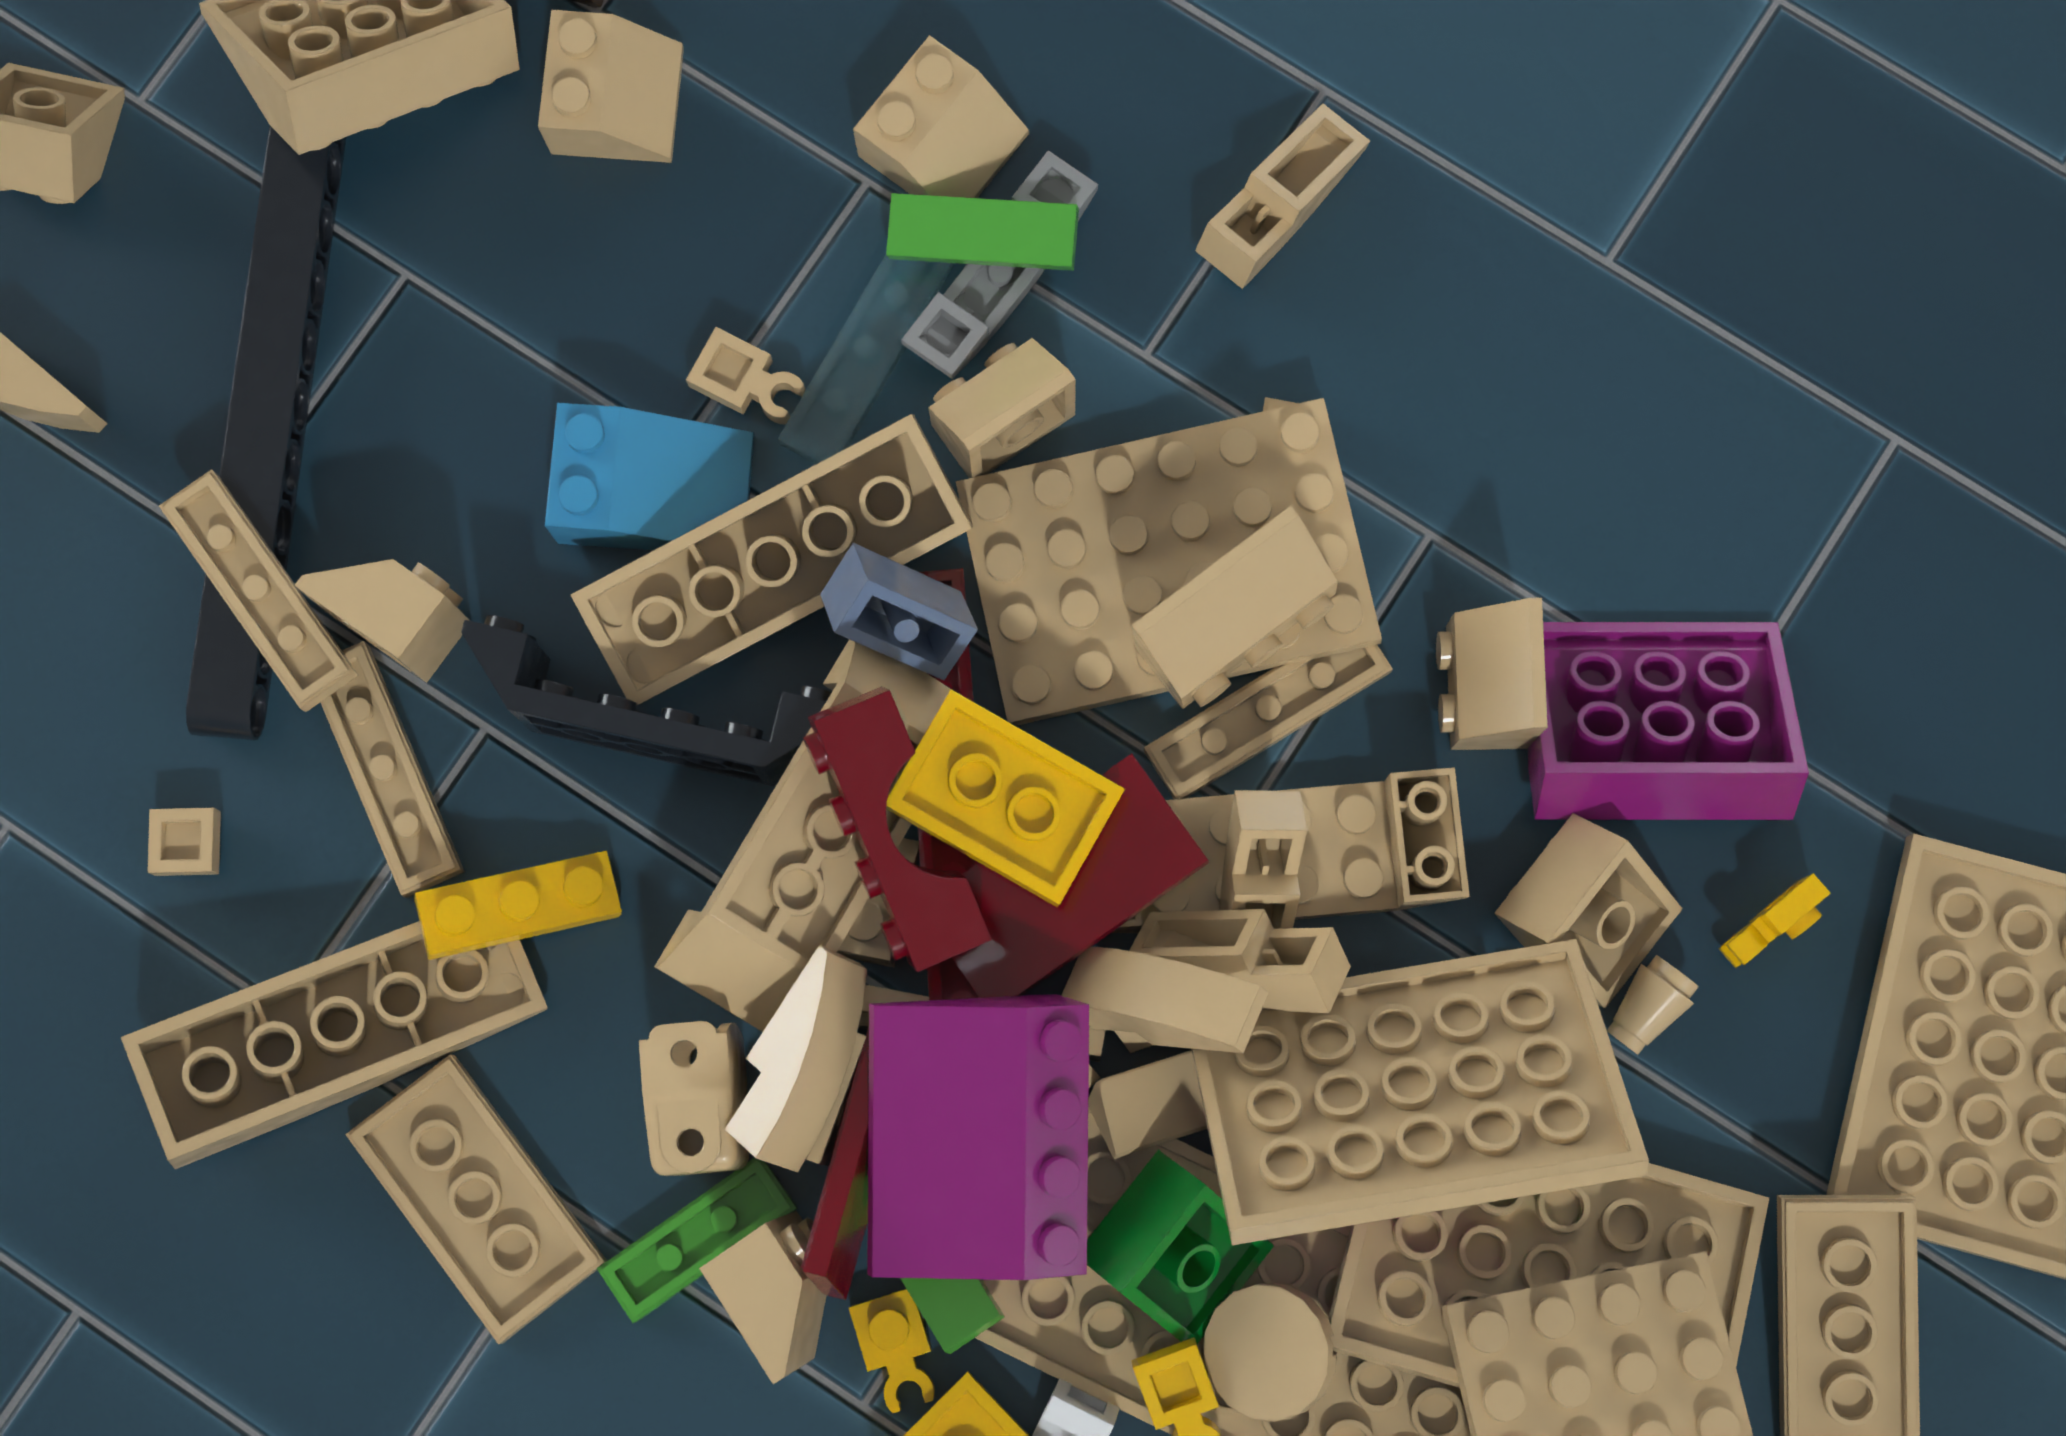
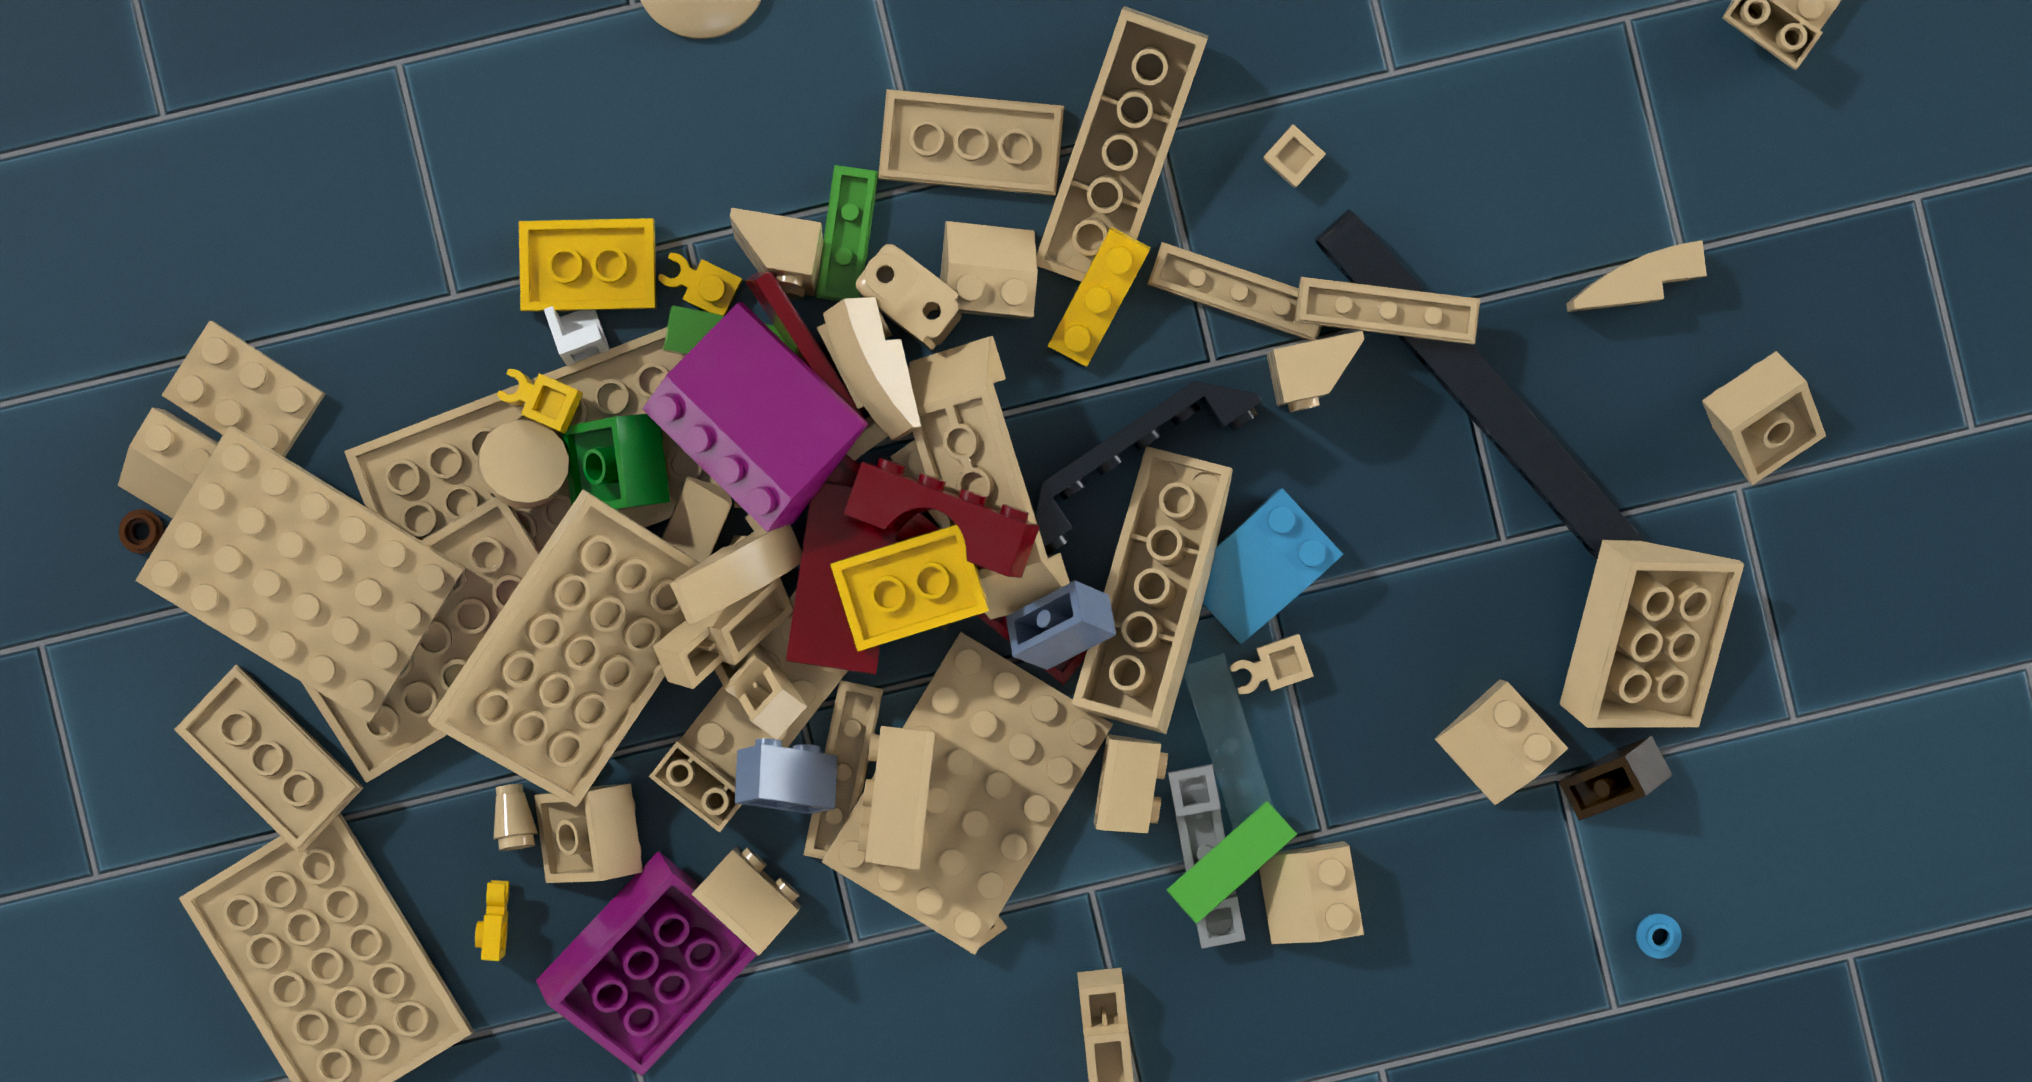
camera: 130 degrees right, 10 degrees up
none -> sand blue brick [735,738,837,814]
none -> tan slope [937,221,1038,320]

